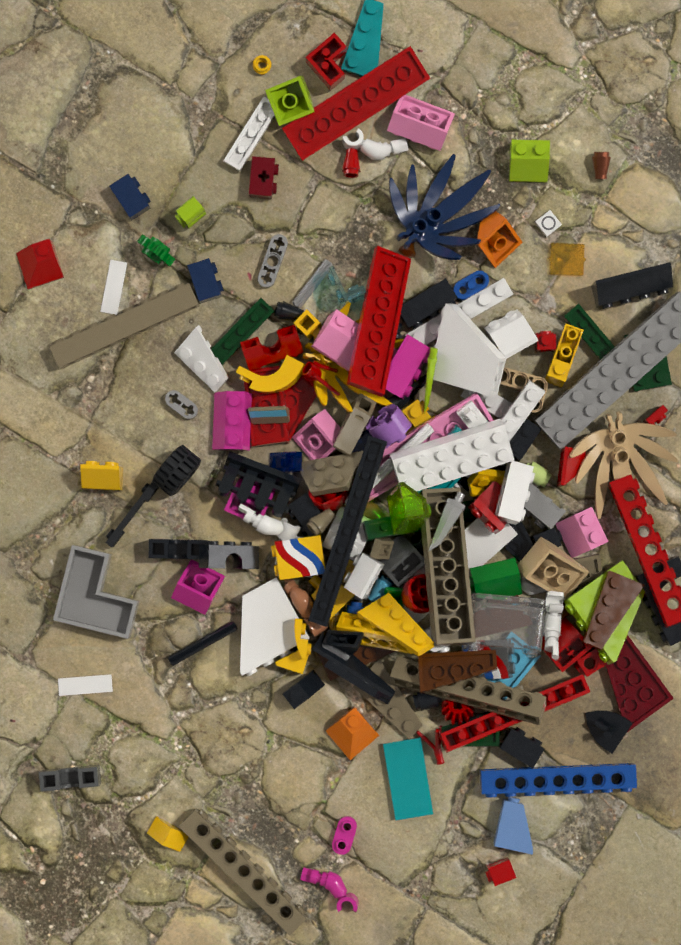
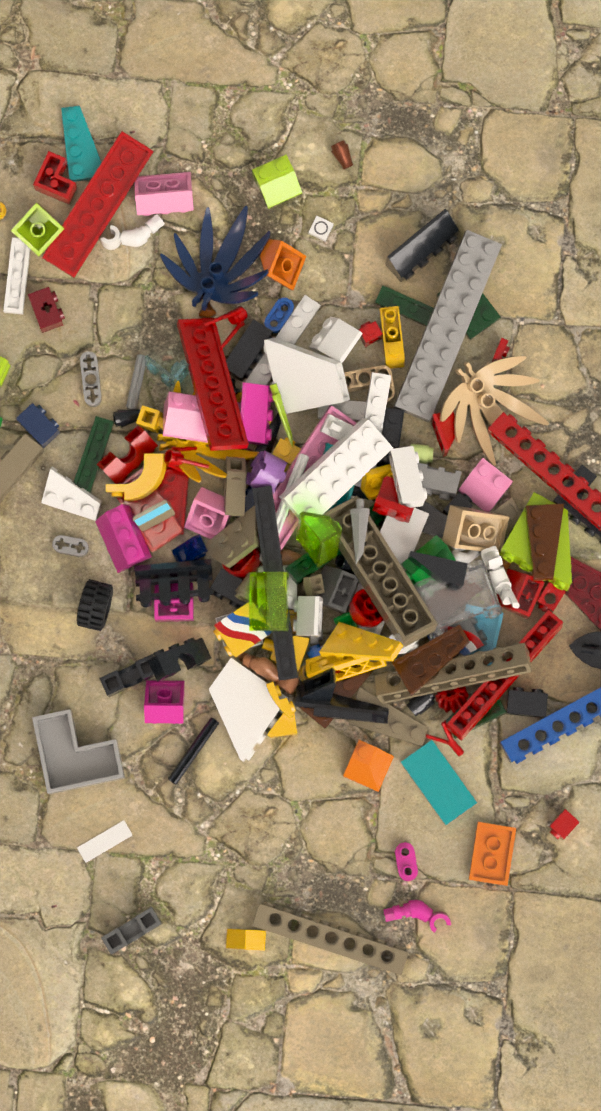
camera: 25 degrees left, 5 degrees down
yellow slope [80,461,123,491] -> none
black container [105,482,159,547] -> none
white piece [238,503,301,540] -> none
black slope [283,670,325,709] -> none
red cone [342,148,361,178] -> none
medium azure cone [368,575,394,602] -> none
medium blue slope [493,797,533,855] -> none
clear yellow piece [548,243,586,276] -> none
none -> red plant [204,306,248,348]
none -> clear neon green slope [249,572,289,631]
none -> black slope [408,551,468,591]
none -> orange plate [469,822,516,886]

